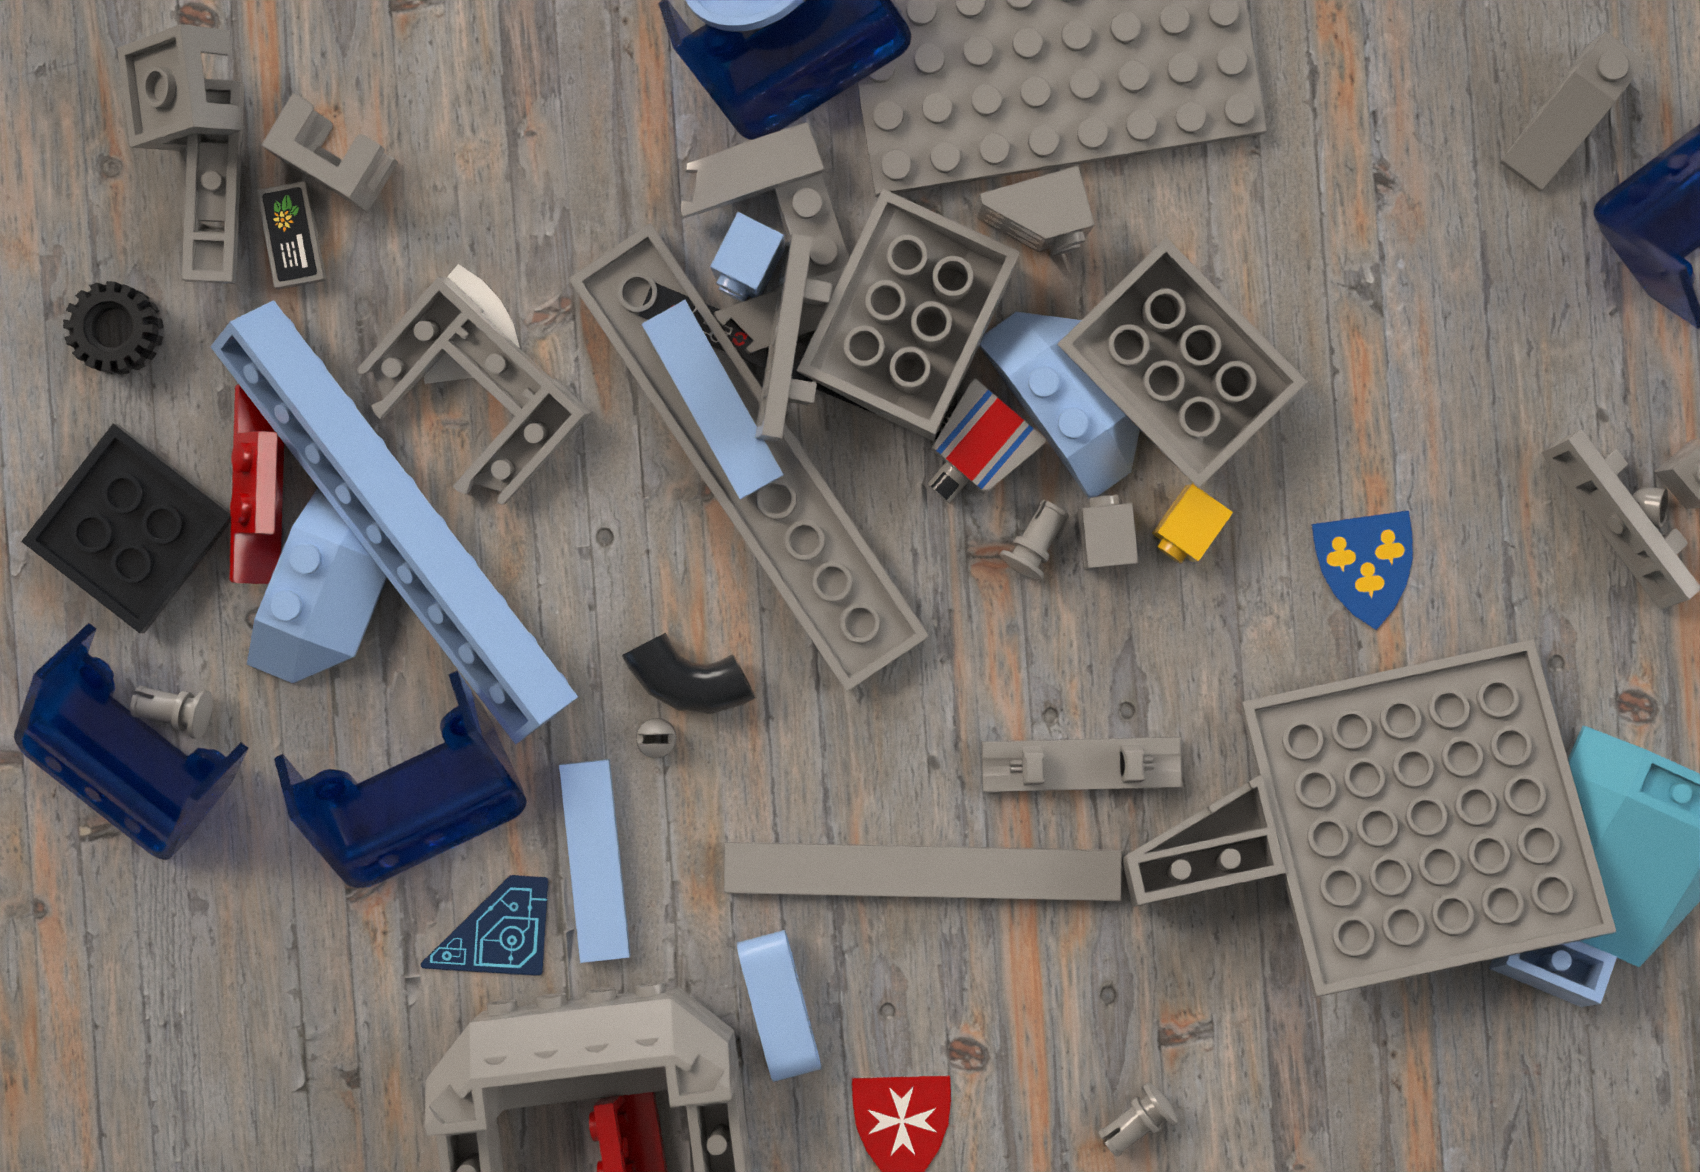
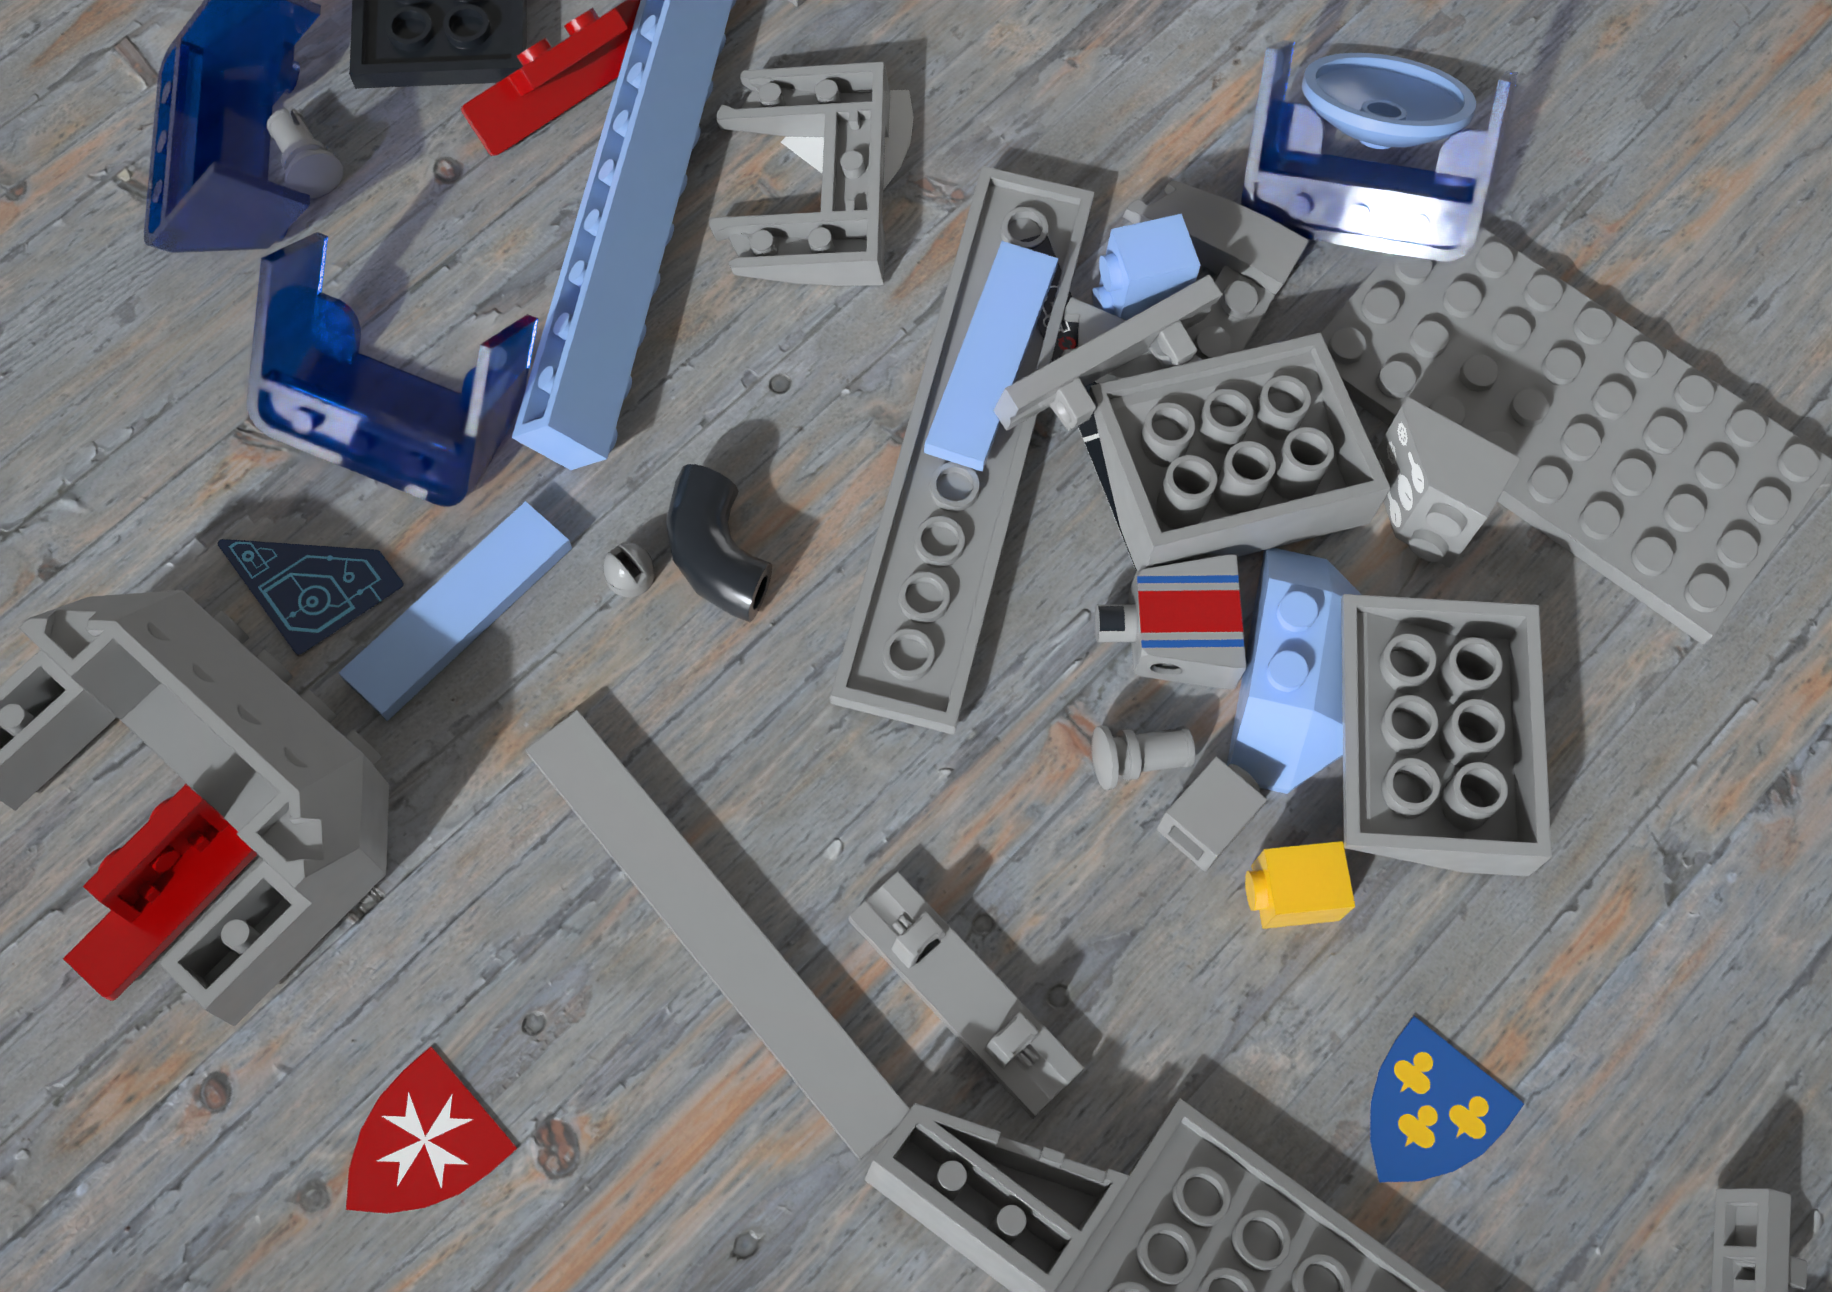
camera: 40 degrees right, 20 degrees down
light blue wedge [247,488,387,683] -> none
light blue beam [737,930,821,1082] -> none

